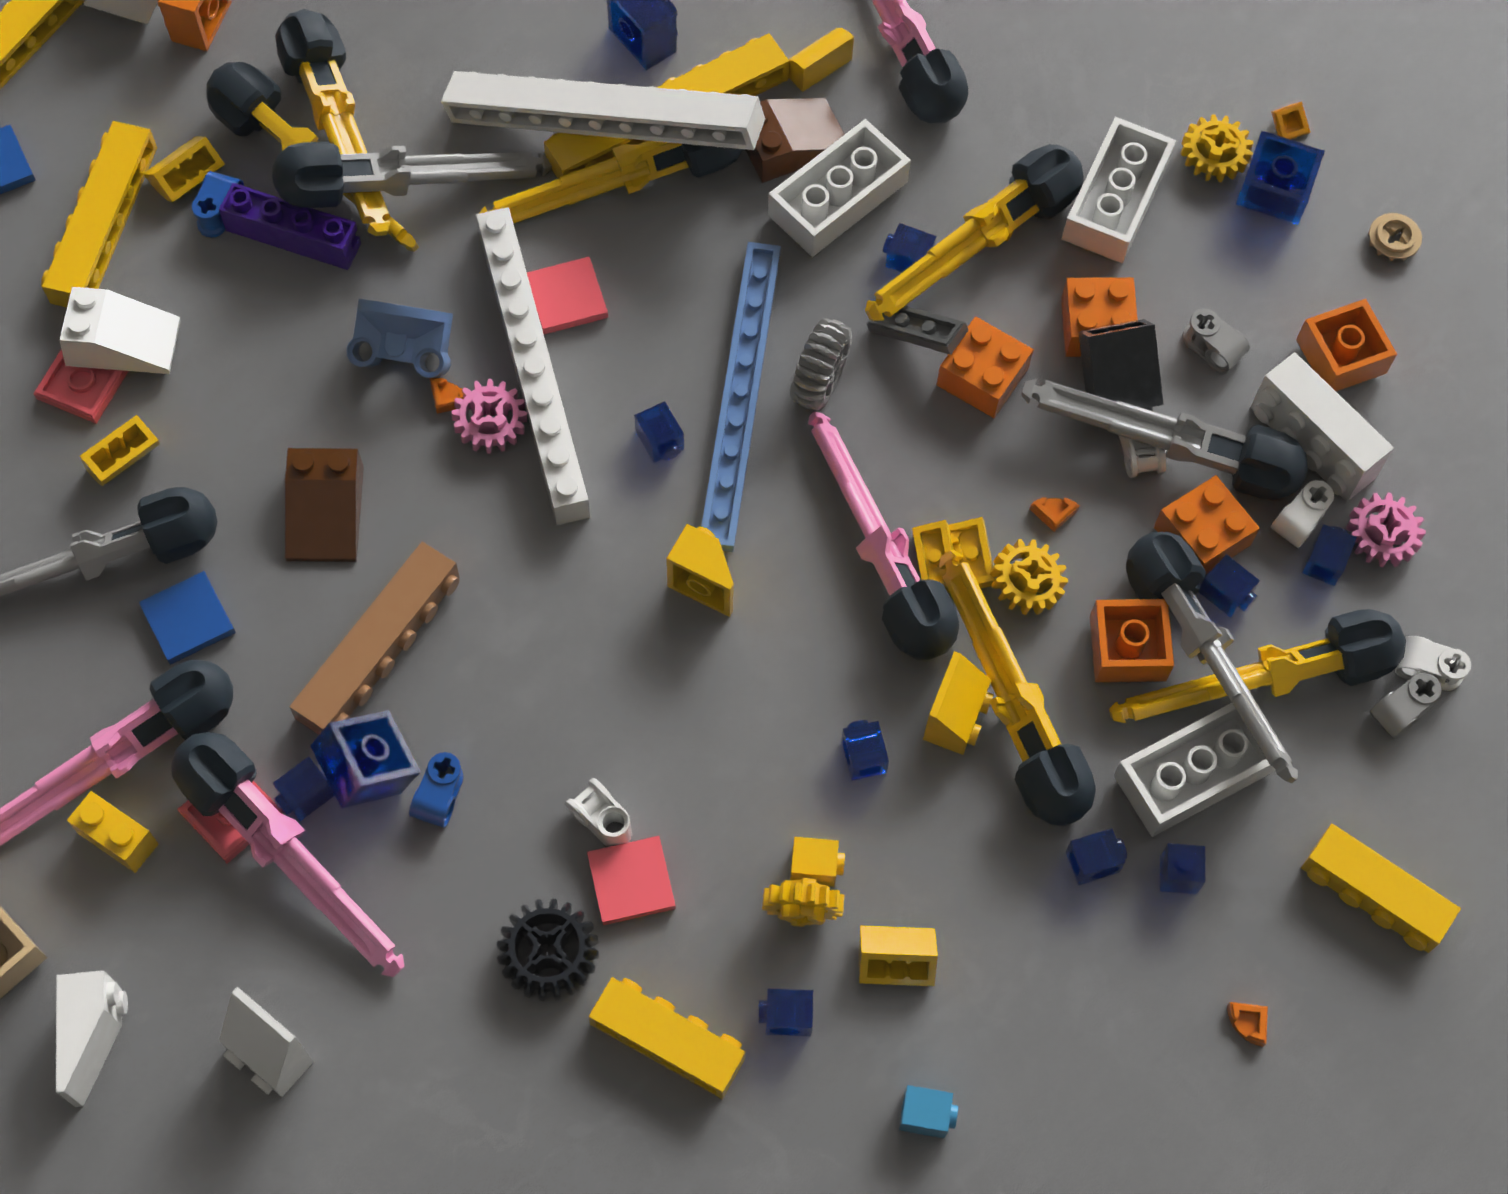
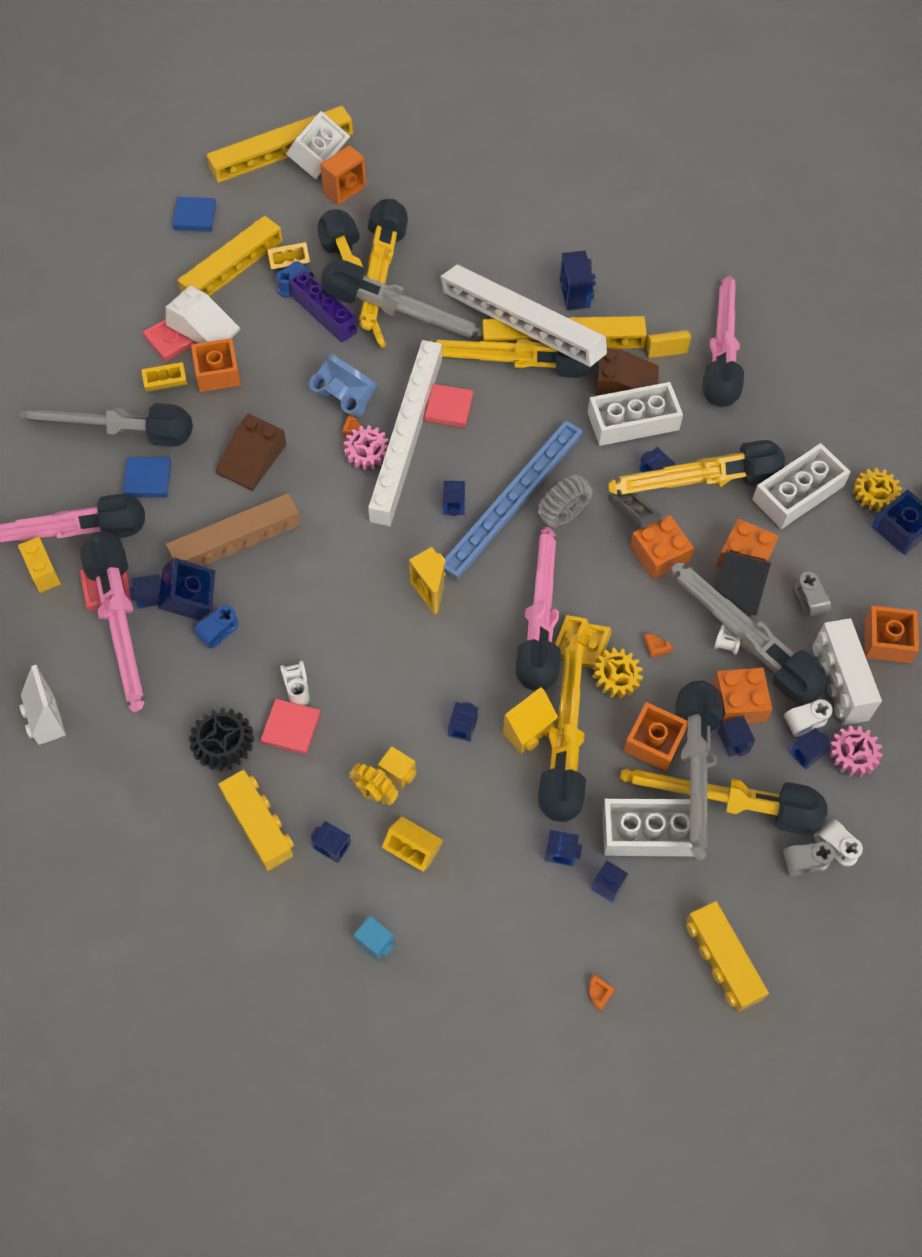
camera: 30 degrees right, 5 degrees down
none -> orange brick [191,338,241,392]

